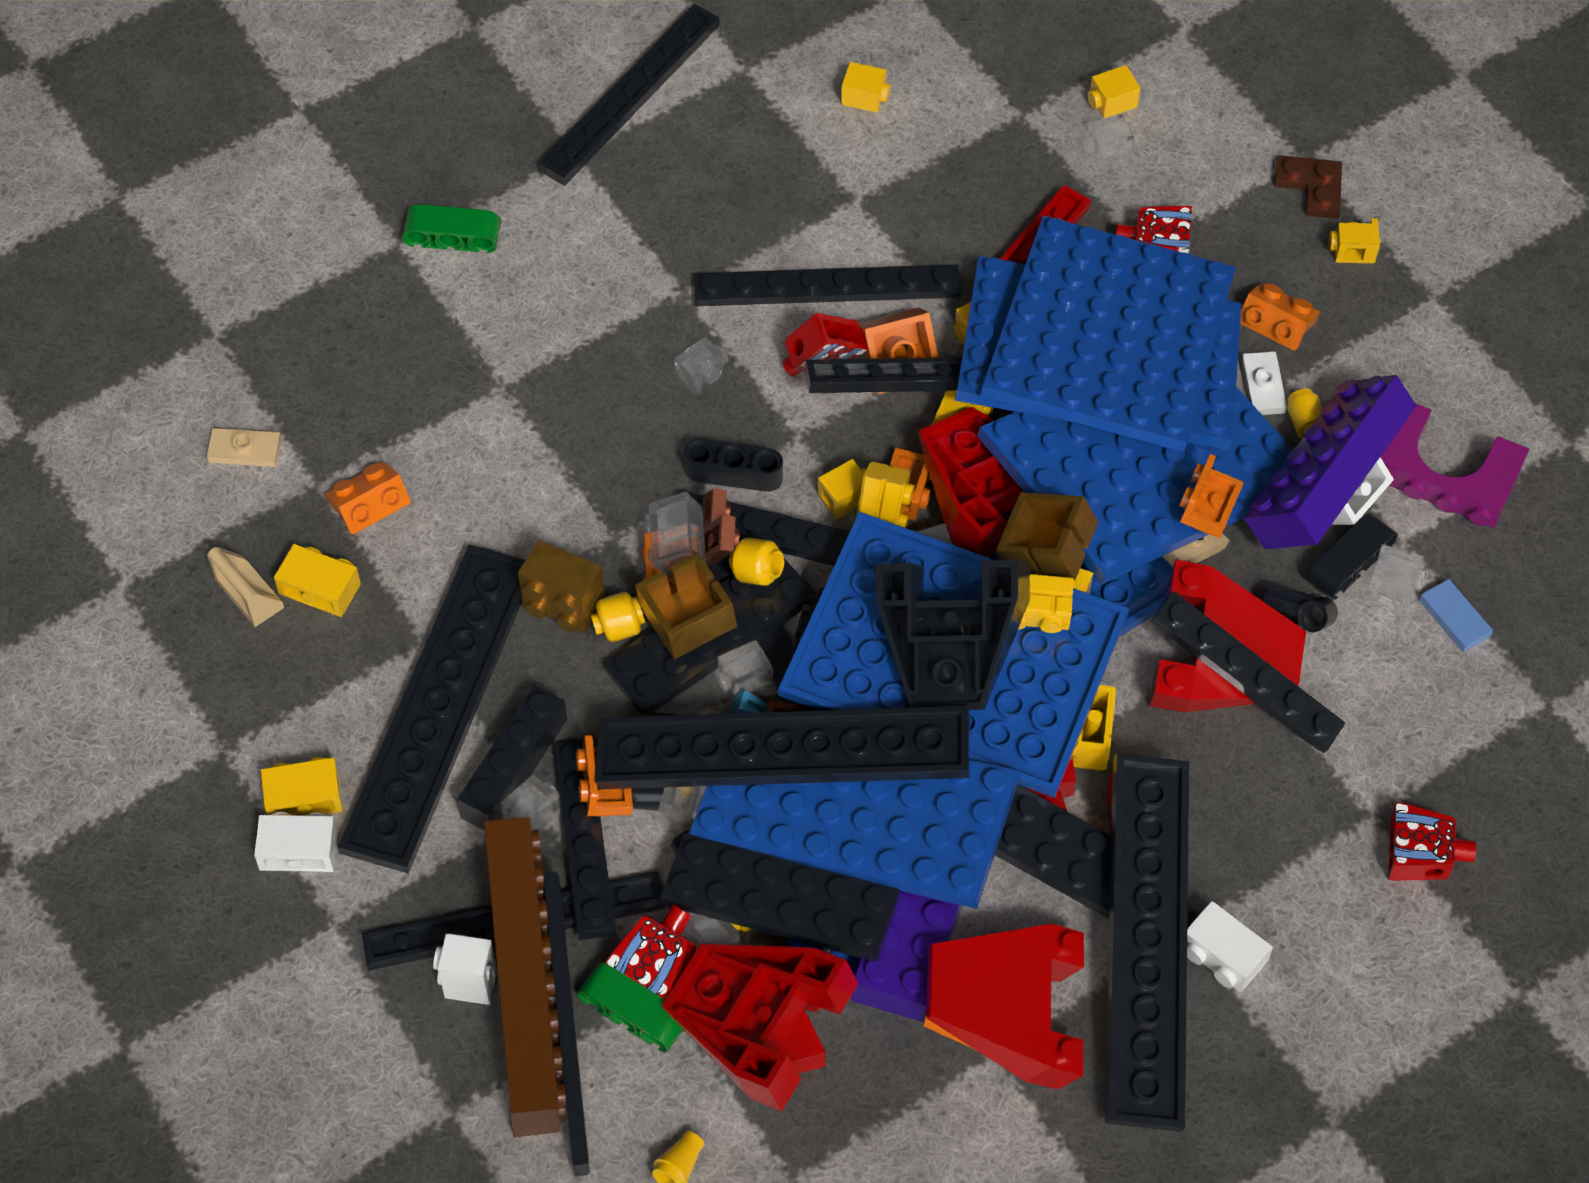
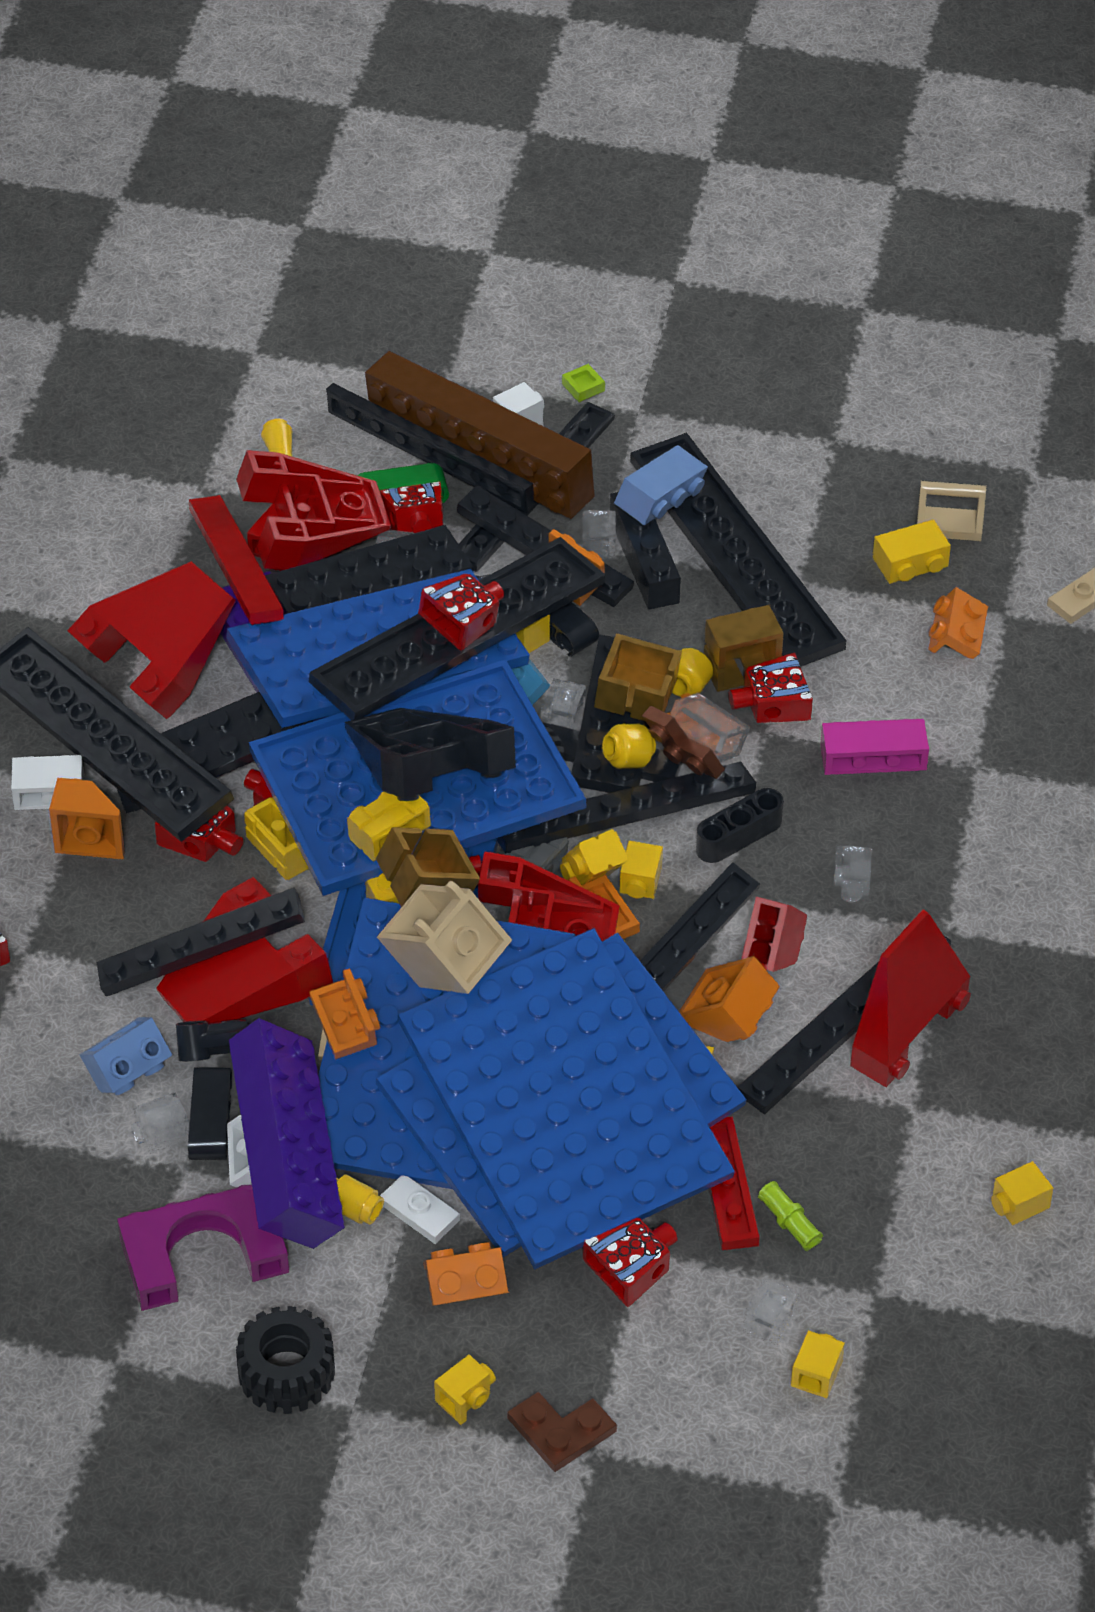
camera: 135 degrees right, 10 degrees down
white brick [254,812,338,872] -> none
yellow brick [261,757,343,816] -> none
medium blue tile [1419,579,1493,652] -> none
none -> orange slope [49,777,125,860]
none -> medium blue brick [80,1017,172,1095]
none -> red tile [189,495,284,625]
none -> black tyre [236,1306,335,1414]
none -> tan container [377,881,512,994]
none -> red torso [418,574,504,651]
none -> lime plate [562,363,605,402]
none -> medium blue brick [614,445,708,525]
none -> red torso [729,653,813,723]
none -> lime pin [758,1181,823,1251]
none -> dark pink brick [820,719,929,775]
none -> red wedge [850,909,971,1087]

